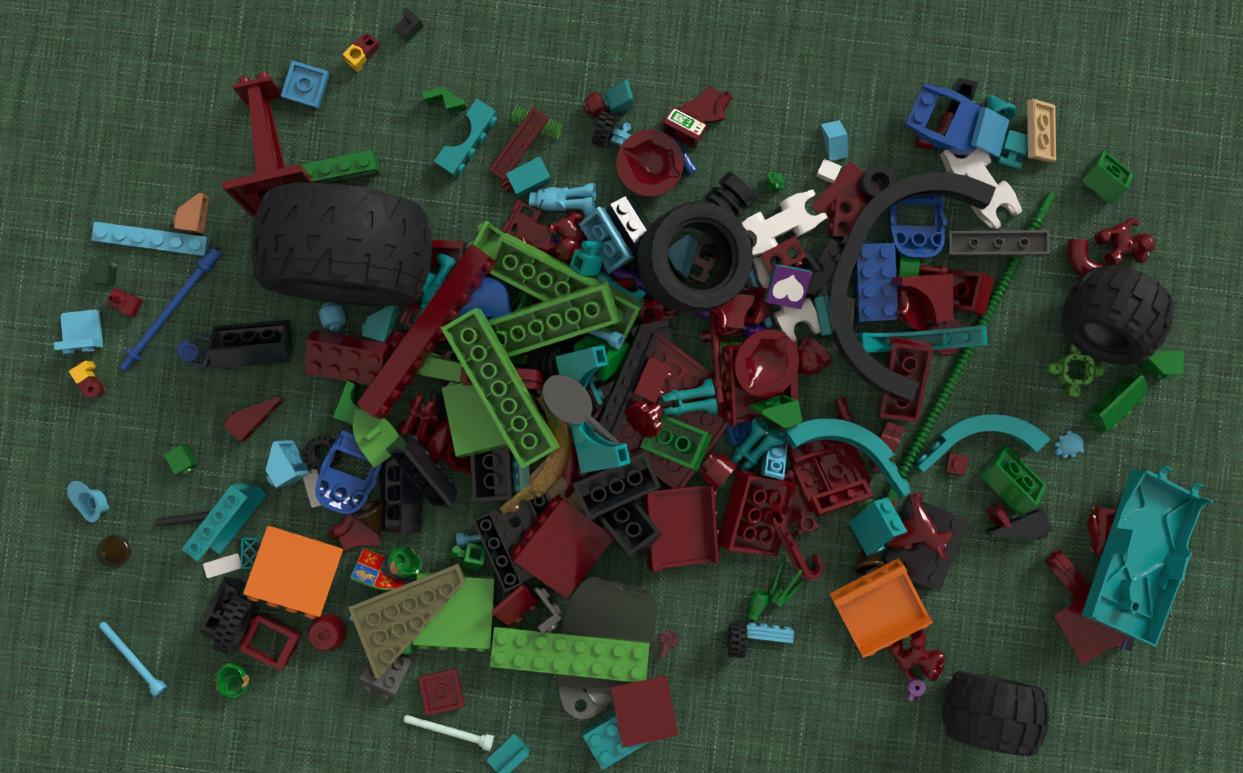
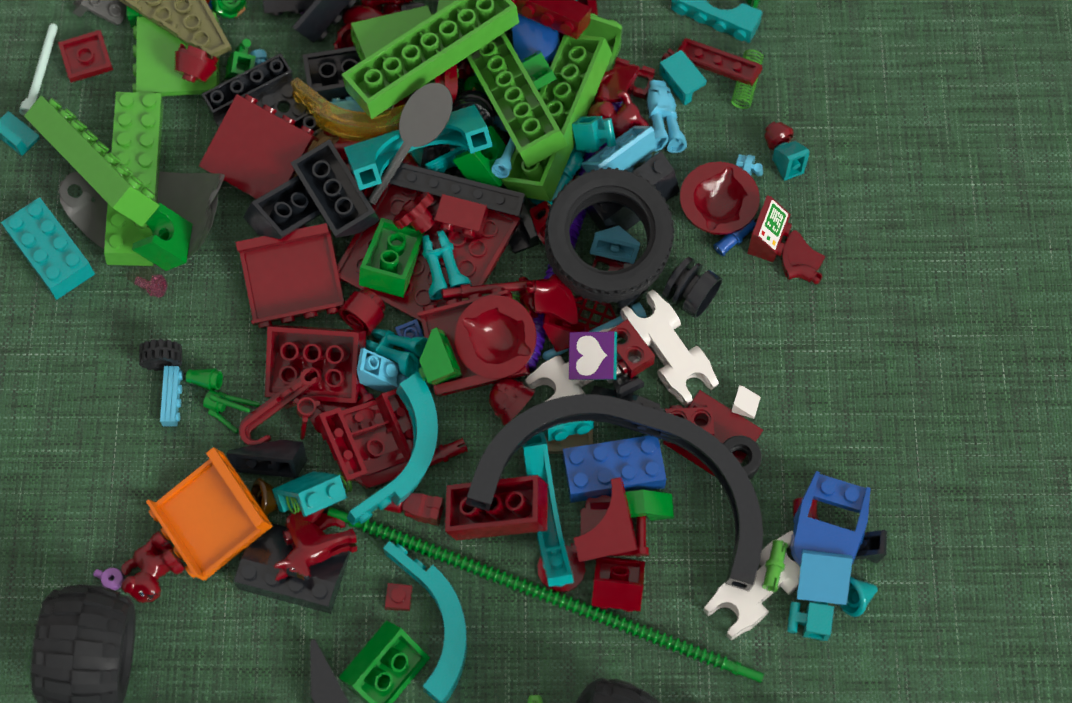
camera: 80 degrees right, 20 degrees down
dark red slope [491,581,540,626] -> none
dark grey bracket [535,585,562,633] -> none
black tyre [591,111,617,149] -> none
dark red sticker [611,675,679,748] -> none
green plant [765,172,785,192] -> none
medium azure slope [821,120,848,161] -> none
blue slope [889,195,947,259] -> none
dark red arm [897,289,930,331] -> none
dark grey piece [948,230,1050,257] -> none
dark red slope [985,502,1011,528] -> none
tan tile [1027,99,1056,163] -> none
none -> bright green brick [24,95,160,226]
none -> green piece [132,202,193,271]
none -> dark red cone [174,43,218,83]
none -> black slope [226,439,307,478]
none -> green slope [521,50,557,90]
none -> bright green pin [762,540,788,592]

